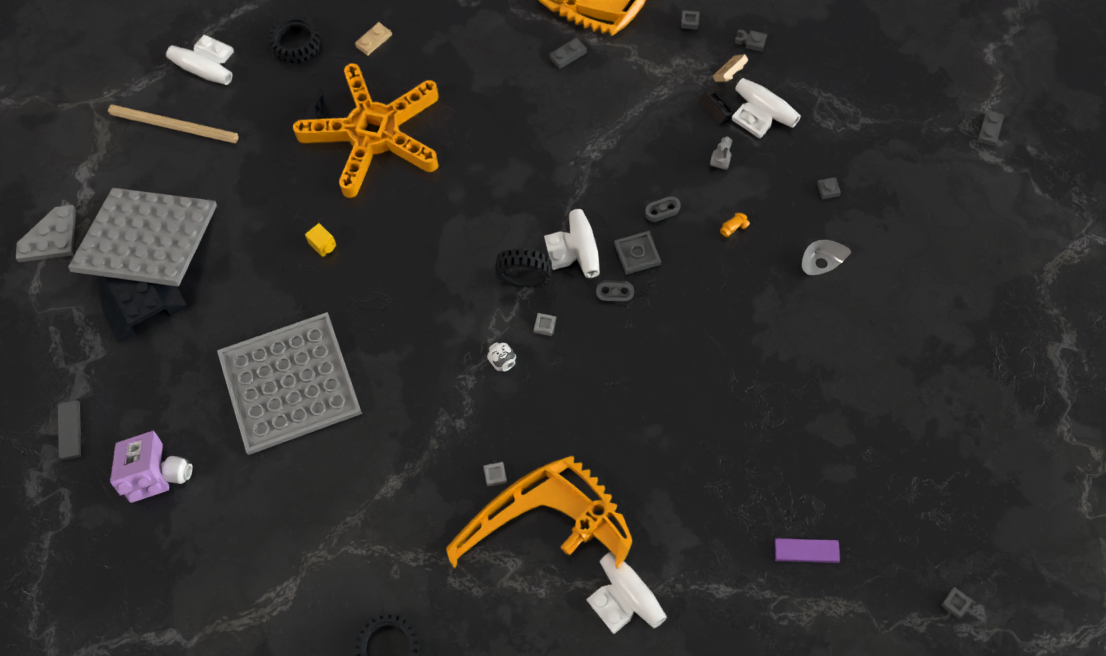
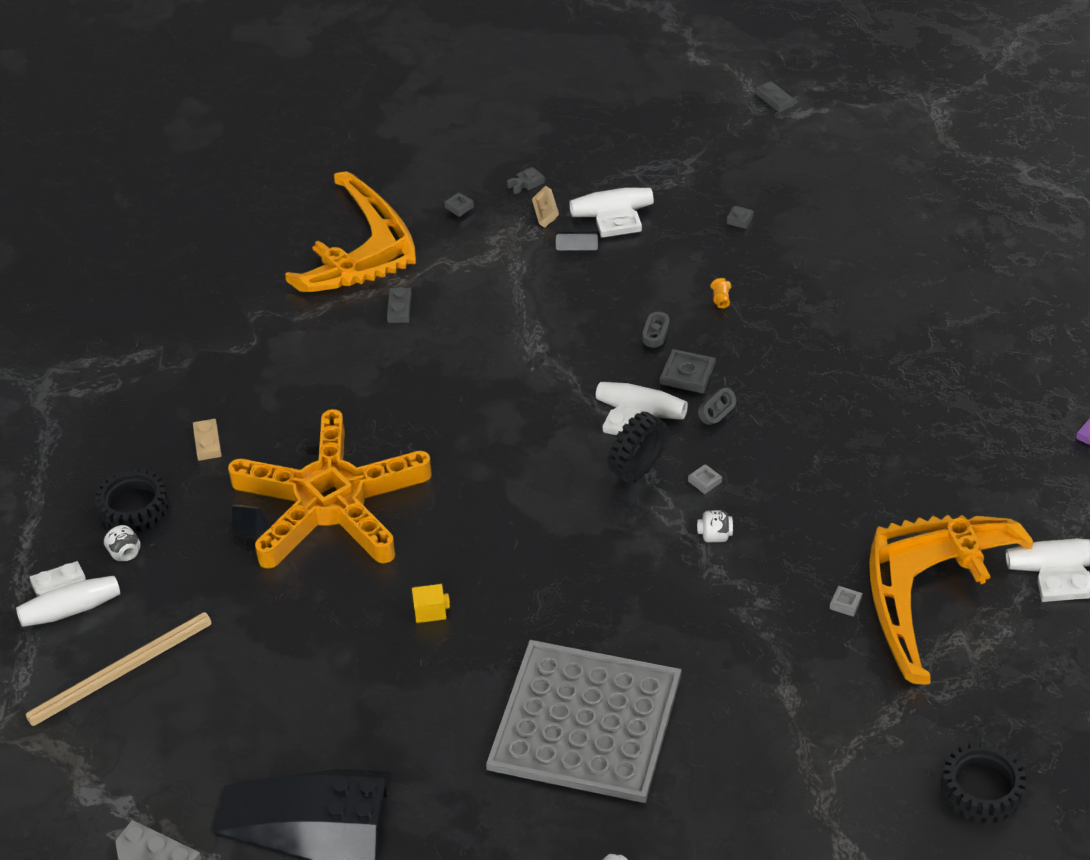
camera: 55 degrees left, 20 degrees down
light grey plate [68,188,217,286] -> none
light grey axle [710,136,732,170] -> none
light grey piece [802,240,851,275] -> none
none -> white head [104,525,140,561]

